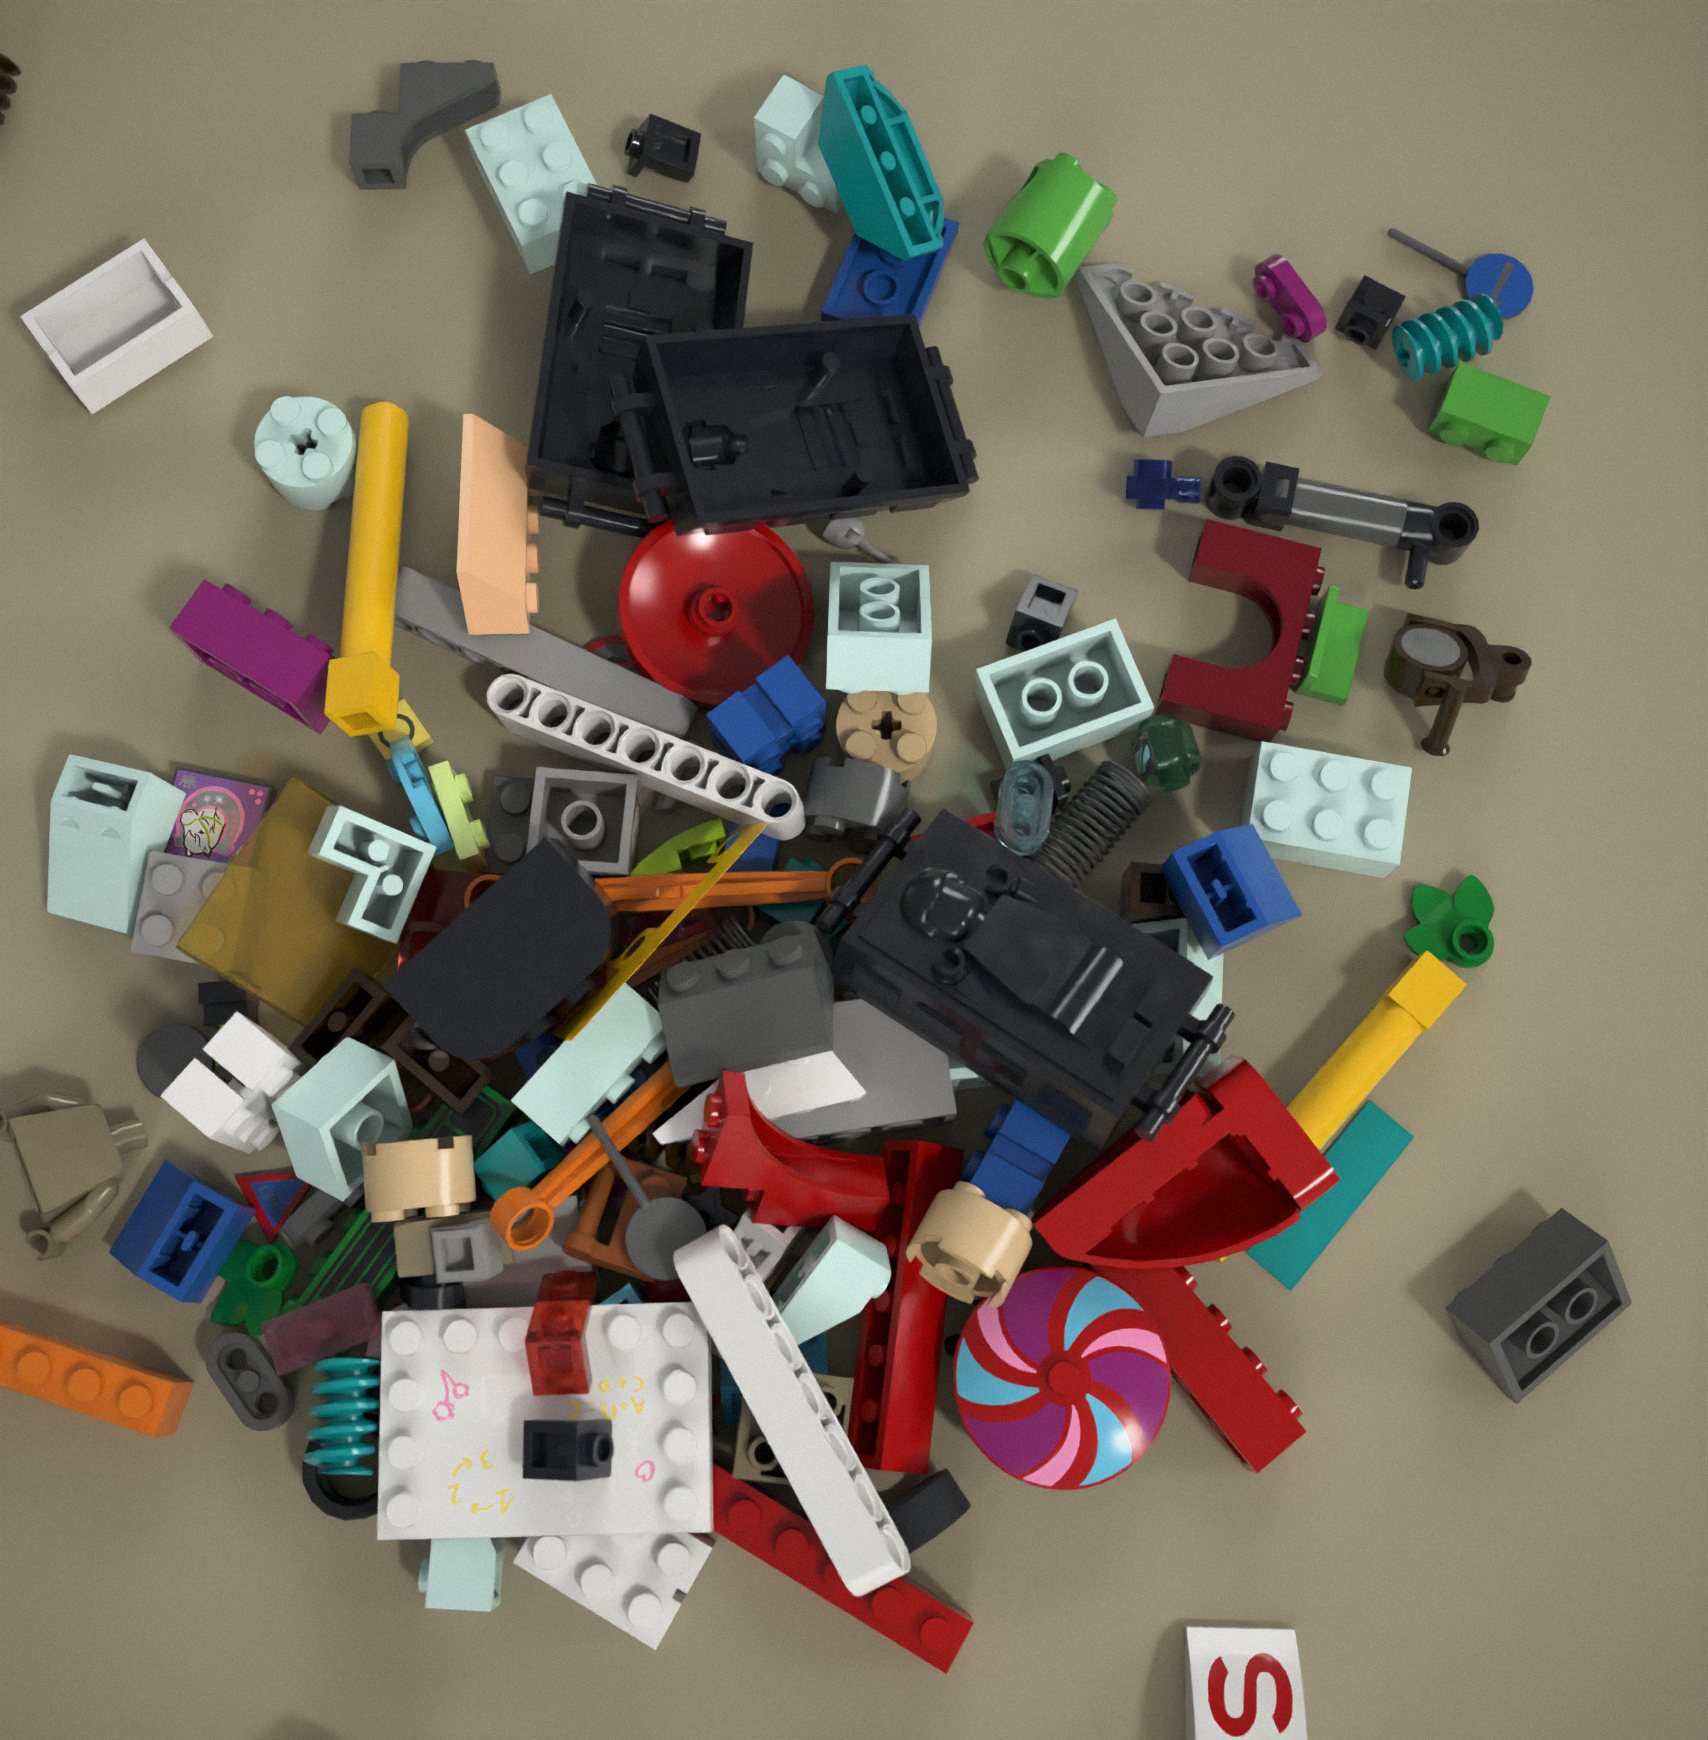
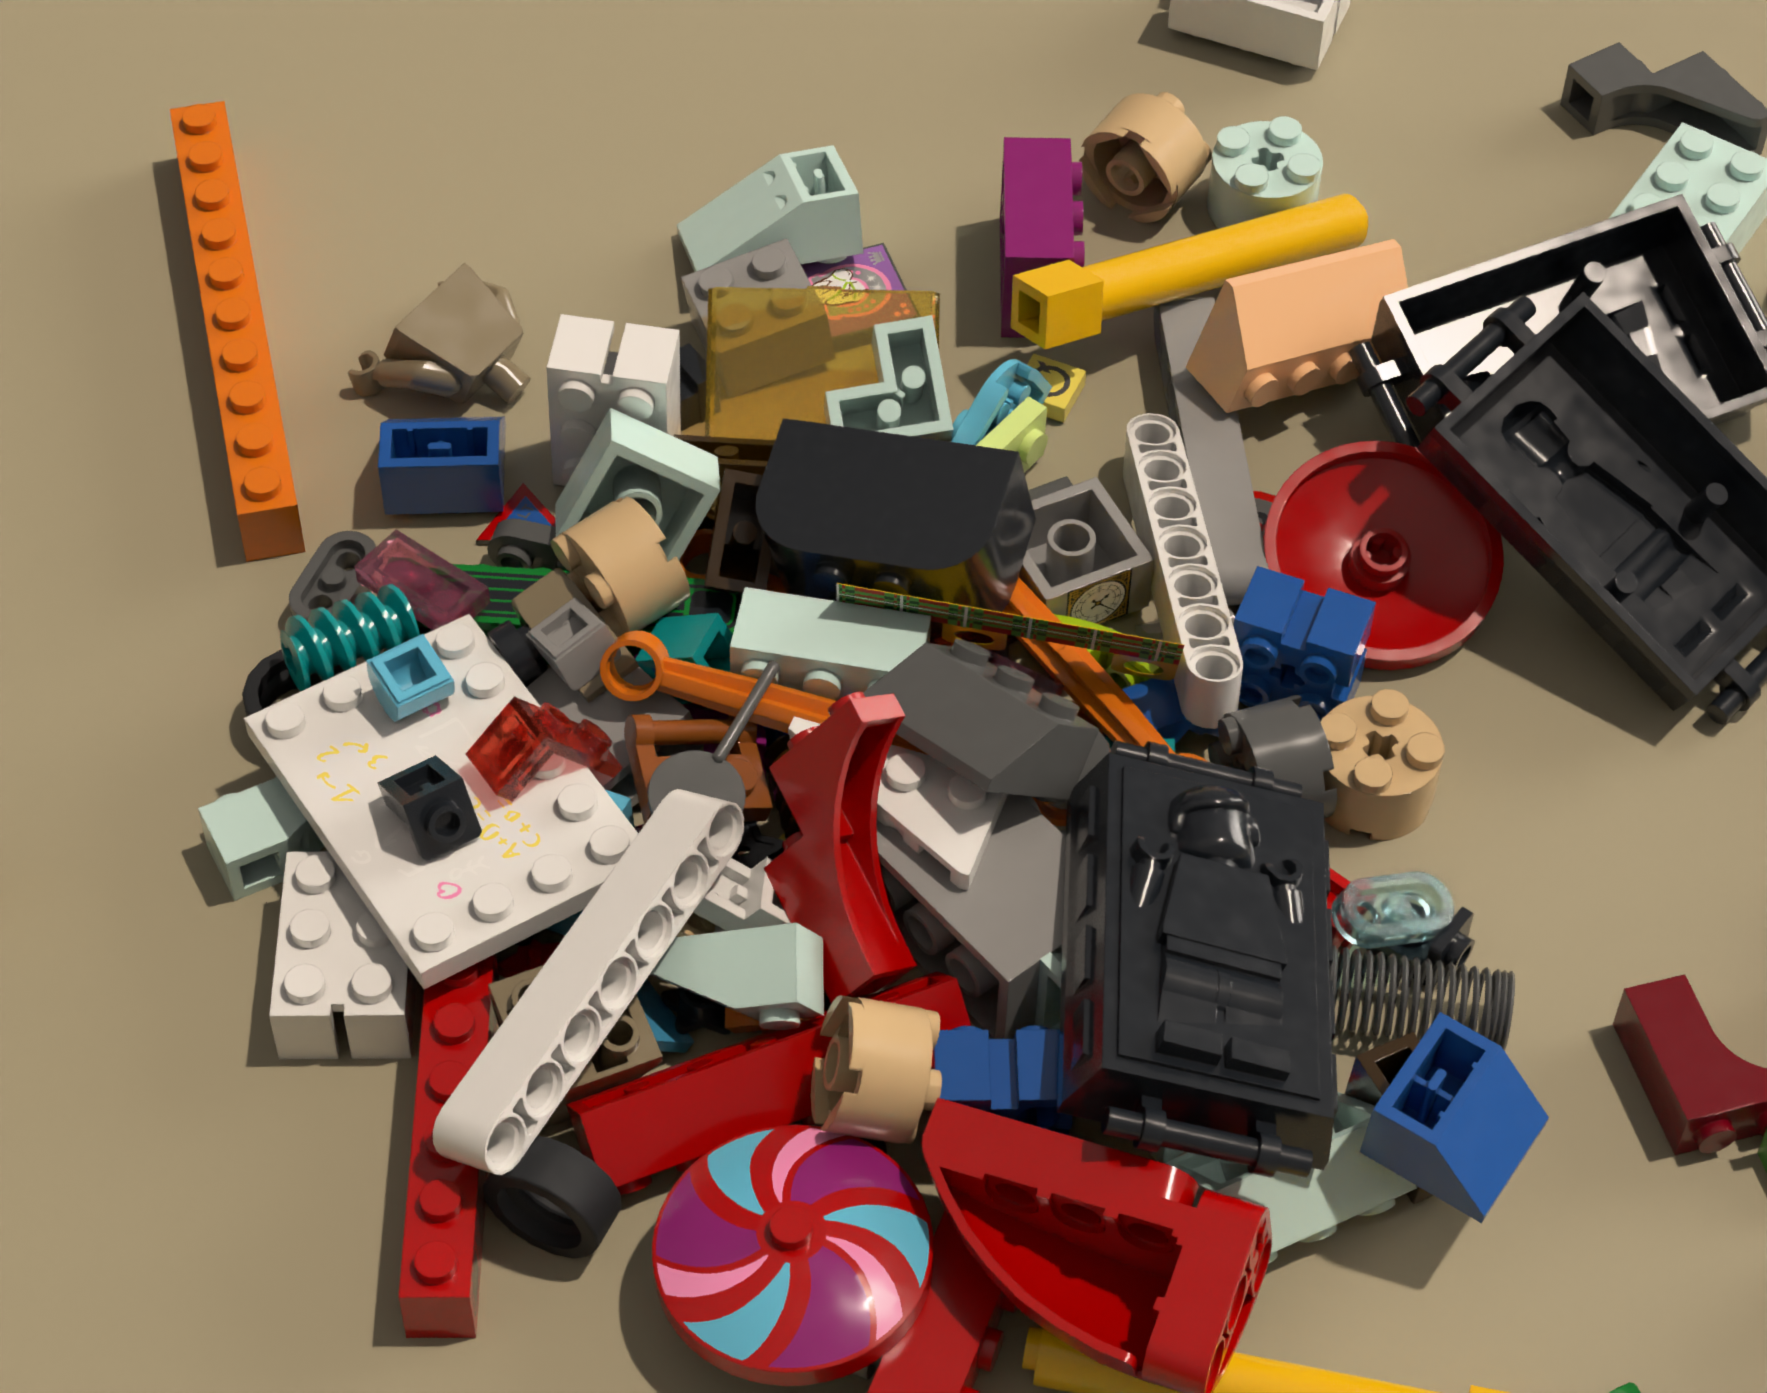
camera: 60 degrees right, 25 degrees down
green plate [210,1240,299,1338] -> none
light grey hinge [823,517,896,564] -> none
light aqua brick [826,562,932,695] -> none
light aqua brick [972,618,1154,775] -> none
black bracket [1006,574,1078,652] -> none
clear green head [1130,714,1202,792] -> none
light aqua brick [1240,741,1412,878] -> none
none -> medium azure brick [366,634,455,722]
none -> tan brick [1079,92,1212,223]

